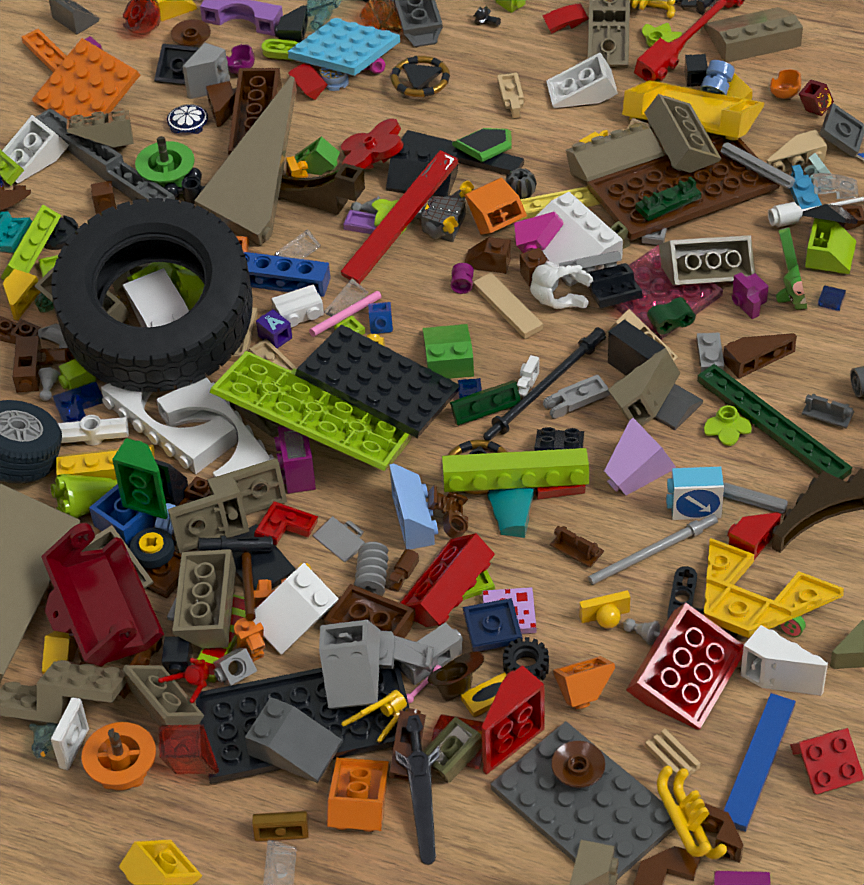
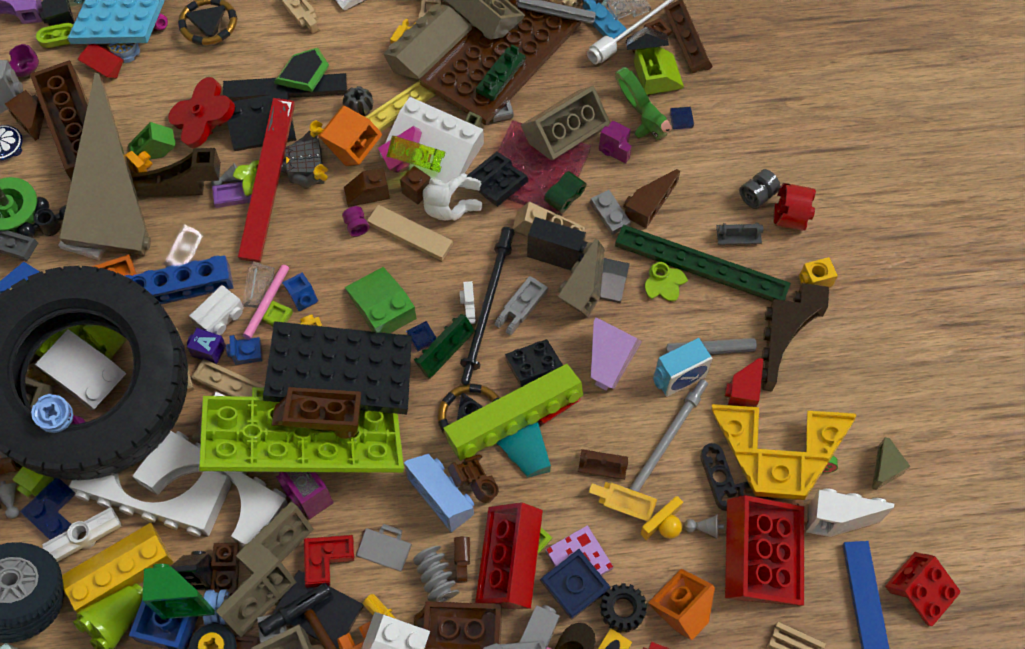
camera: 30 degrees left, 15 degrees up
light grey hinge [559,251,622,276] -> none
none -> light blue wheel [31,394,73,433]
none -> blue bracket [226,335,262,365]
none -> reddish brown slope [271,387,361,439]
none -> clear neon green plate [386,136,446,173]
none -> yellow hinge [589,482,657,522]

